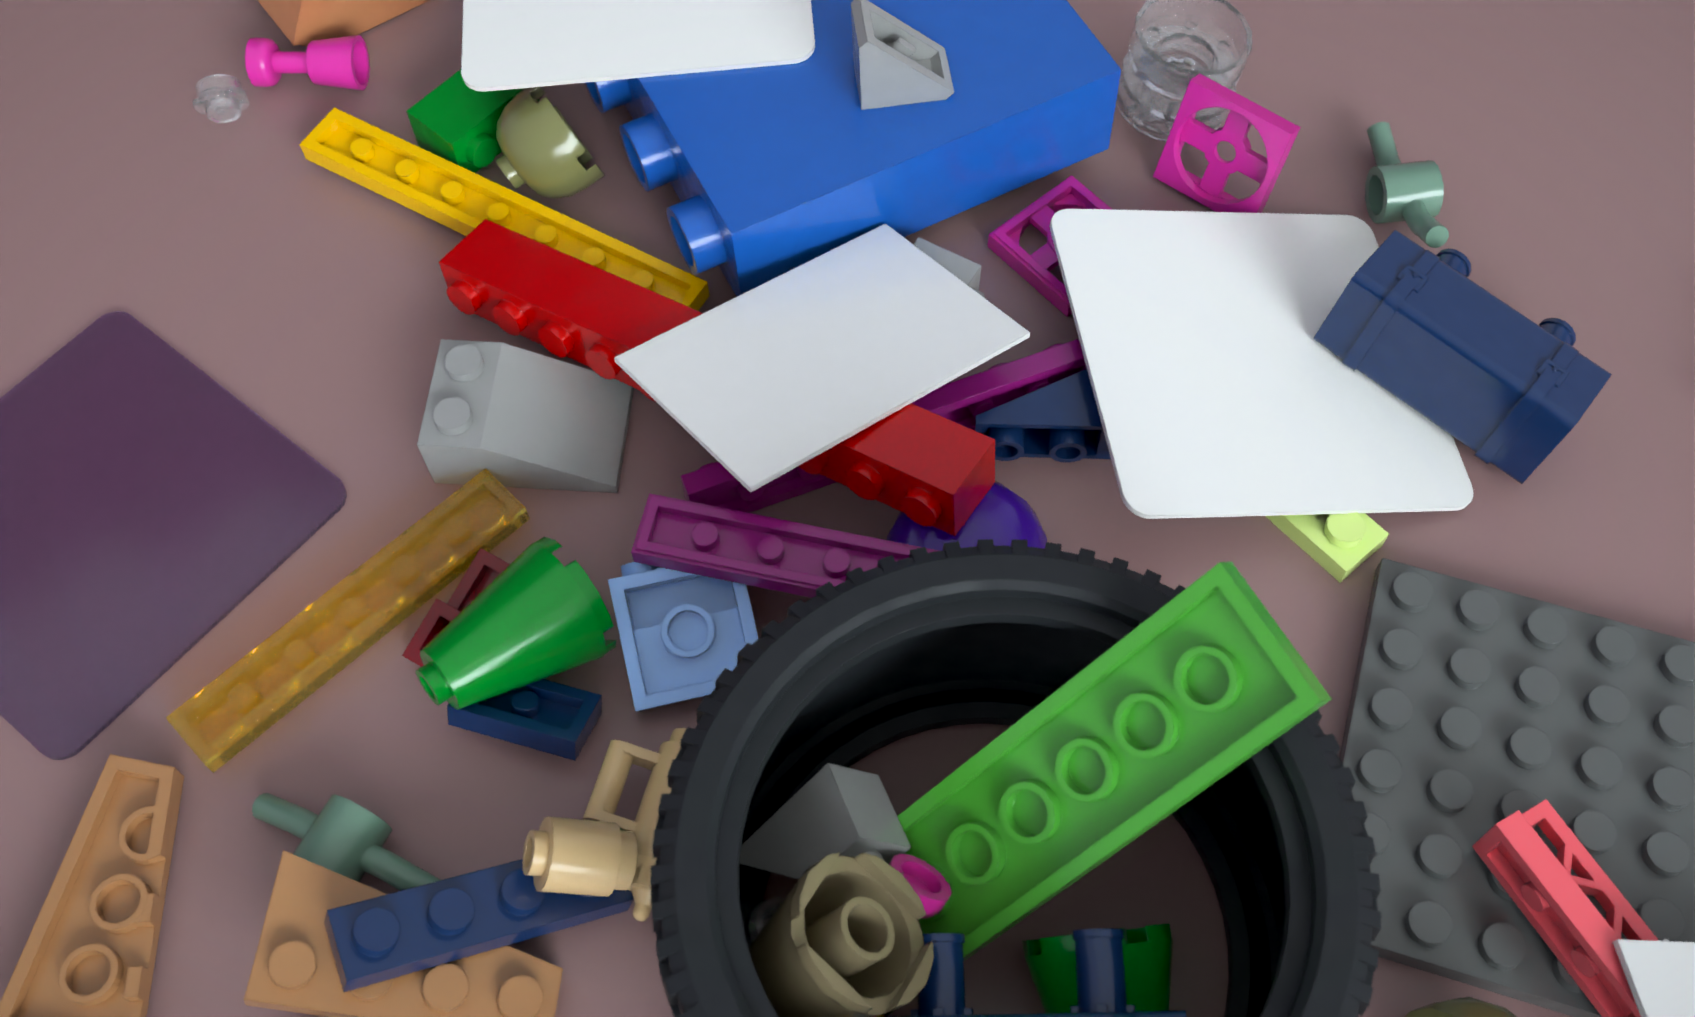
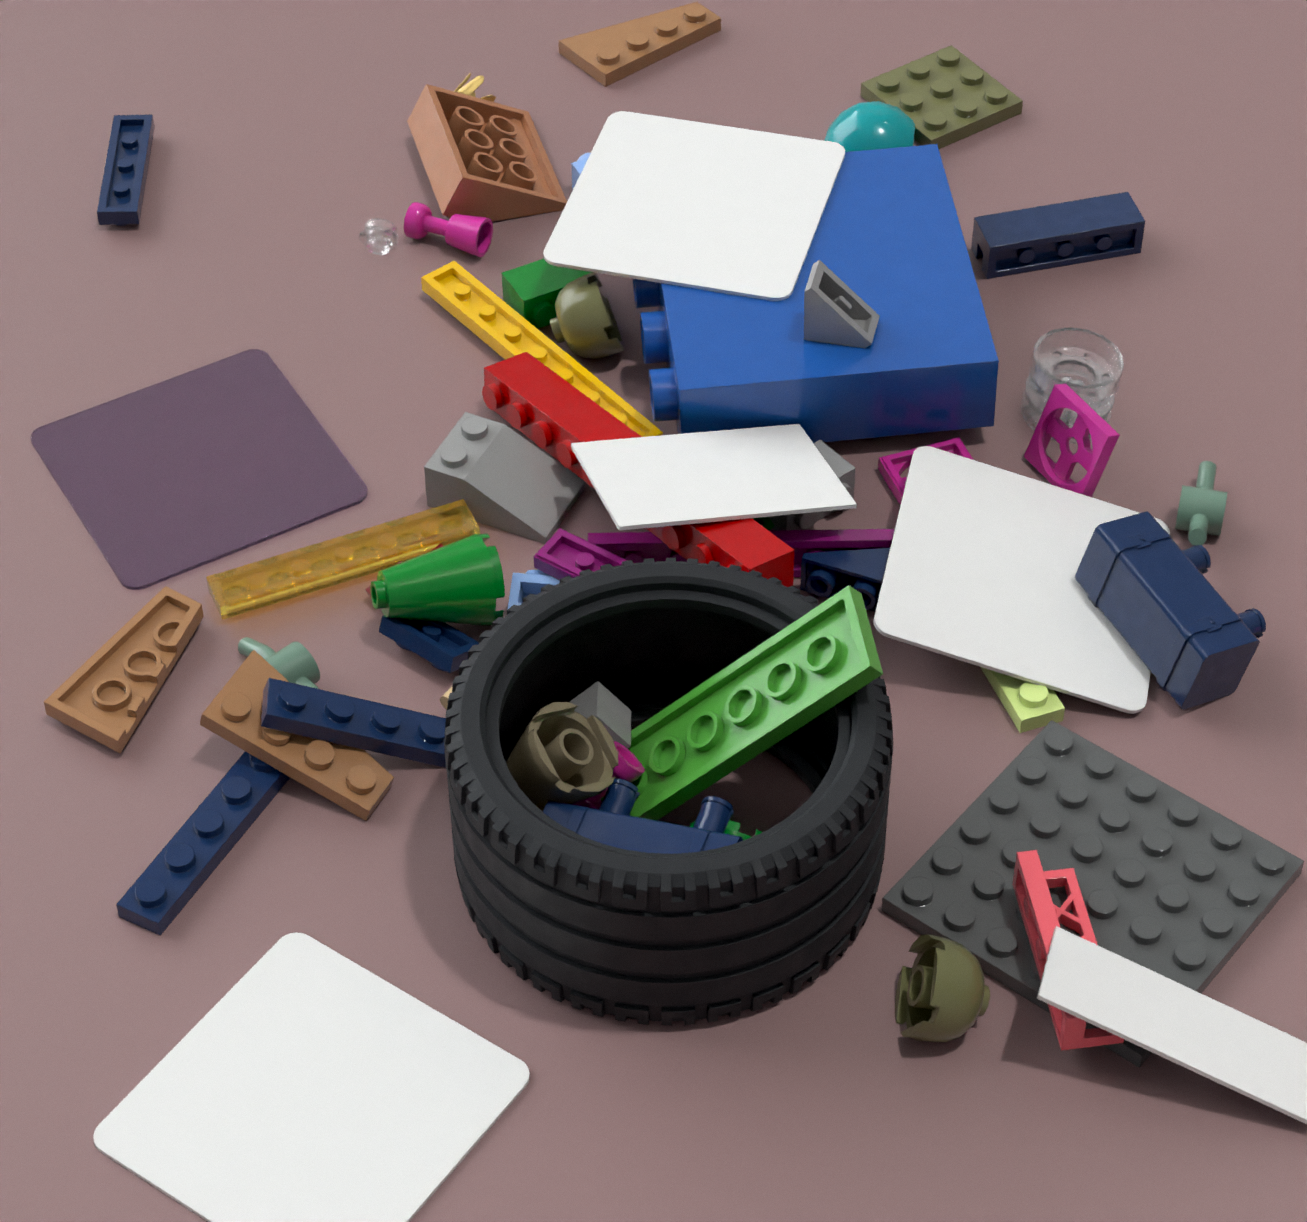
camera: 20 degrees right, 15 degrees down
tan brick [522,816,637,897] -> none

